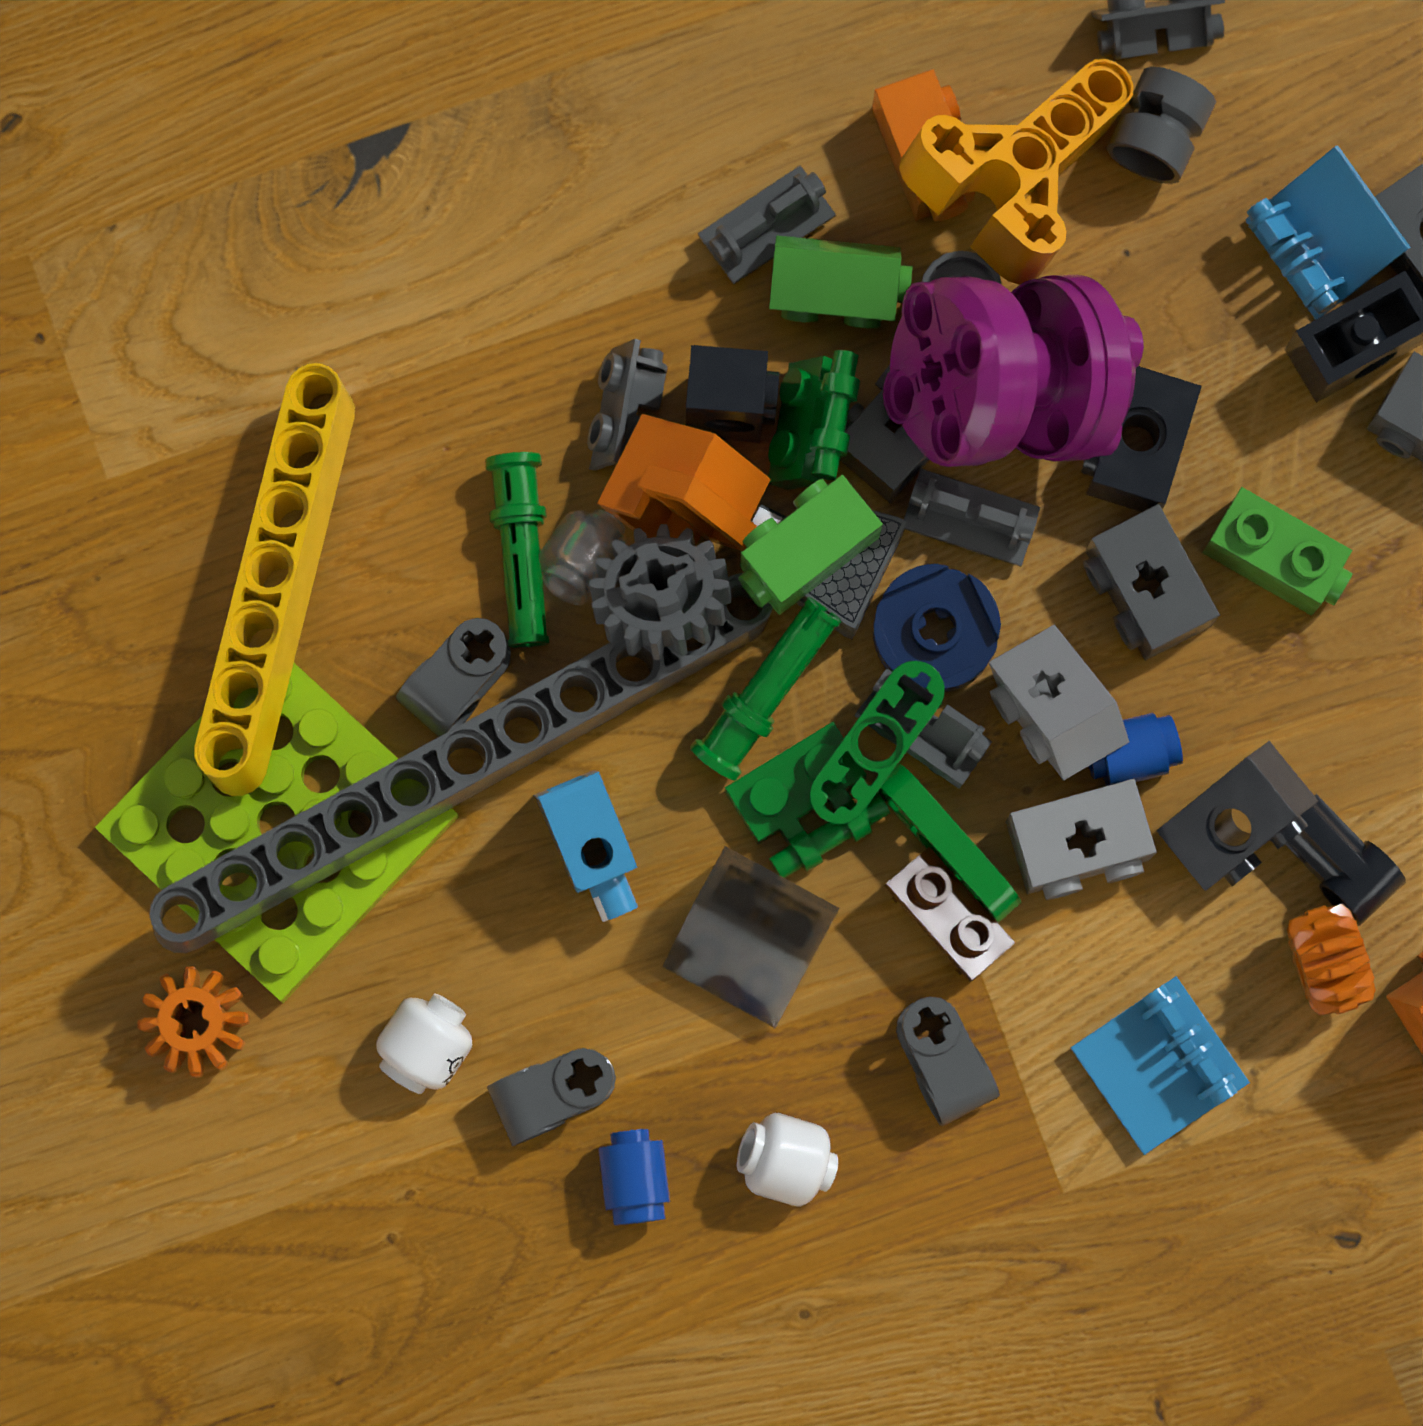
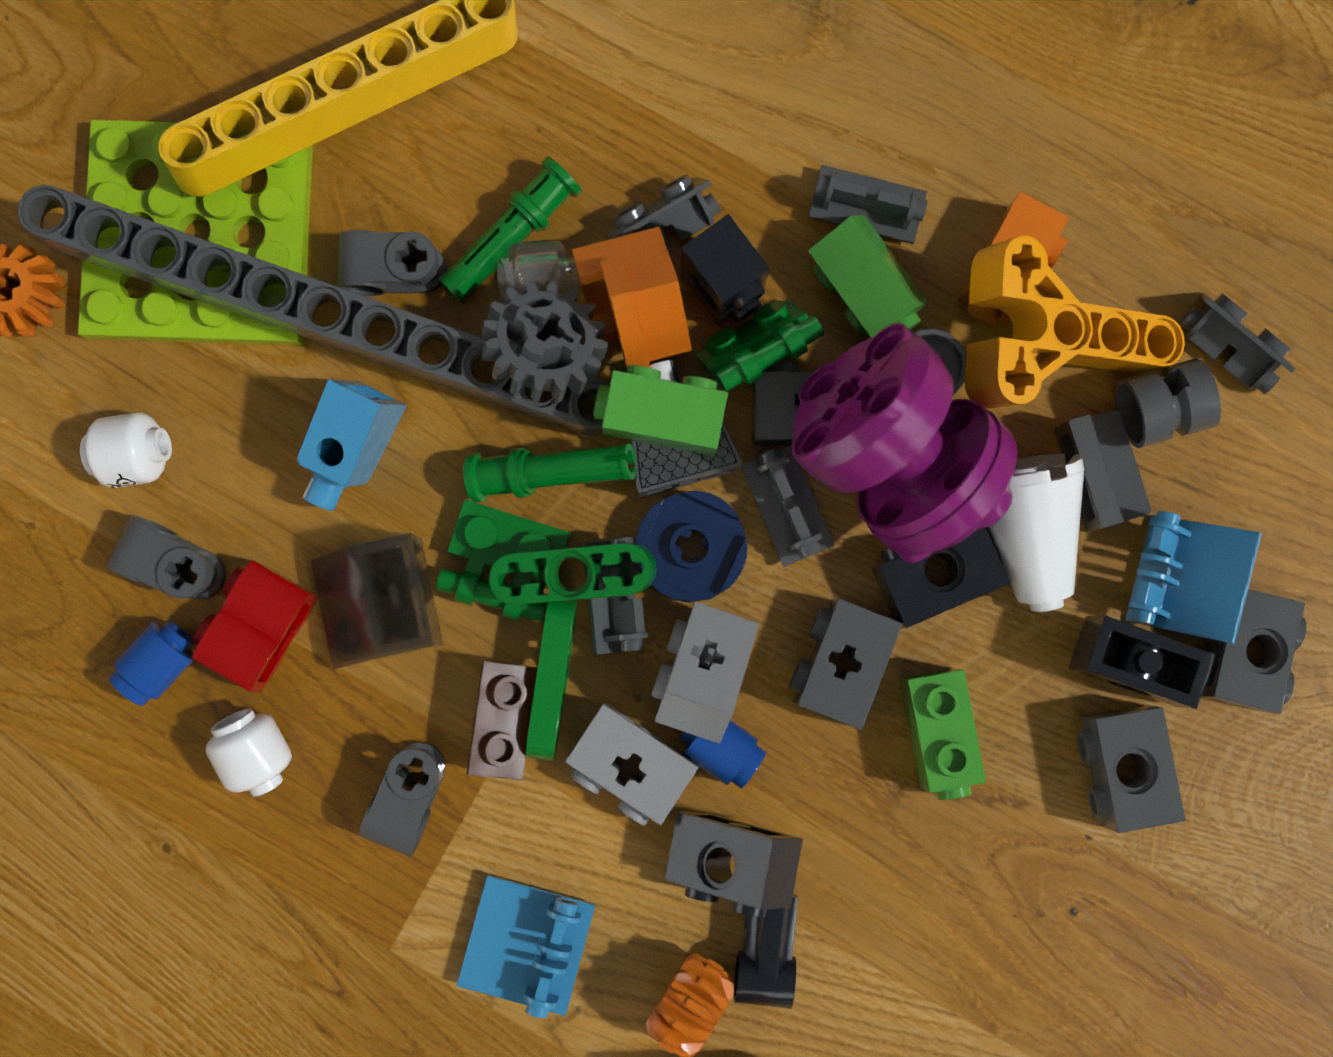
camera: 50 degrees right, 5 degrees up
none -> red brick [192,560,318,692]
none -> white cone [987,454,1084,612]
none -> dark grey panel [1054,410,1151,532]

